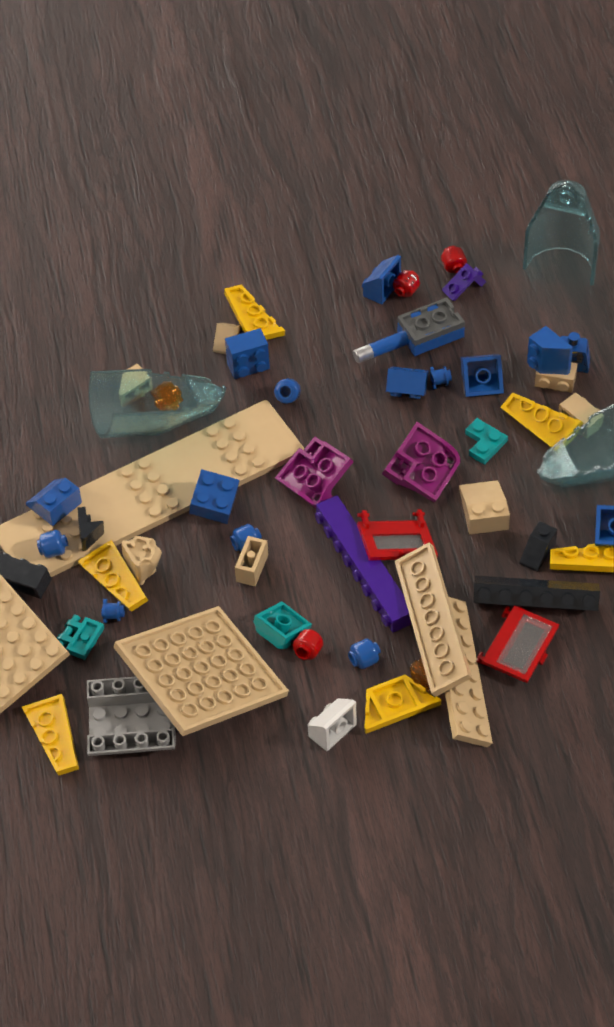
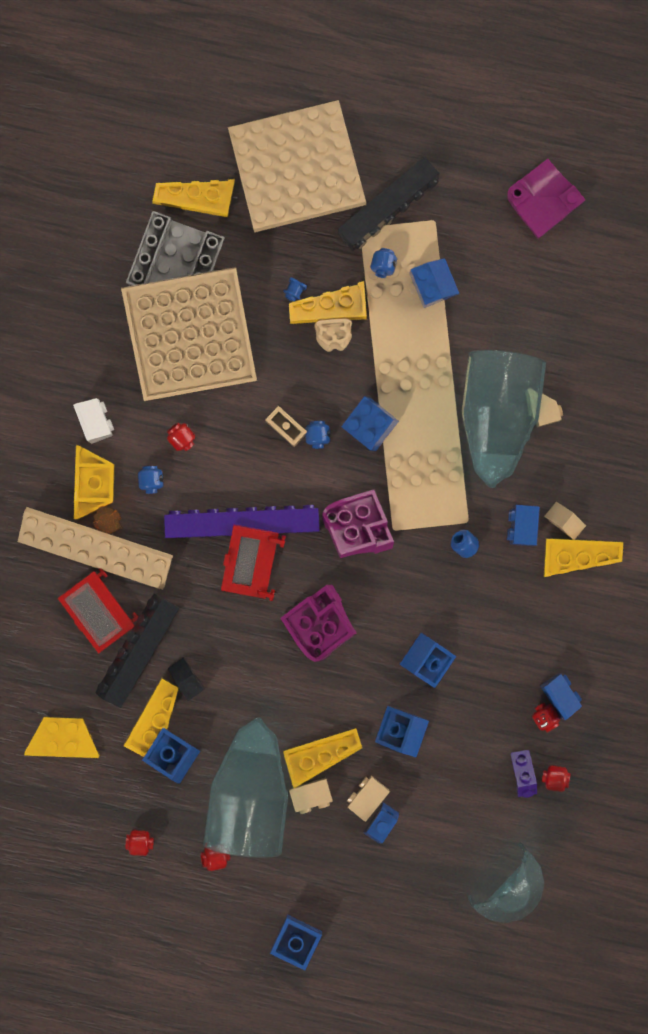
camera: 110 degrees right, 35 degrees up
teal plate [57,614,105,660] -> none
black slope [77,507,104,551] -> none
clear orange brick [150,381,184,412] -> none
teal slope [253,601,312,649] -> none
piece [353,297,465,363] -> none
tan plate [395,542,472,697] -> none
blue brick [430,367,452,390] -> none
tan slope [459,480,510,534] -> none
teal plate [465,418,508,465] -> none
blue slope [527,326,573,375] -> none

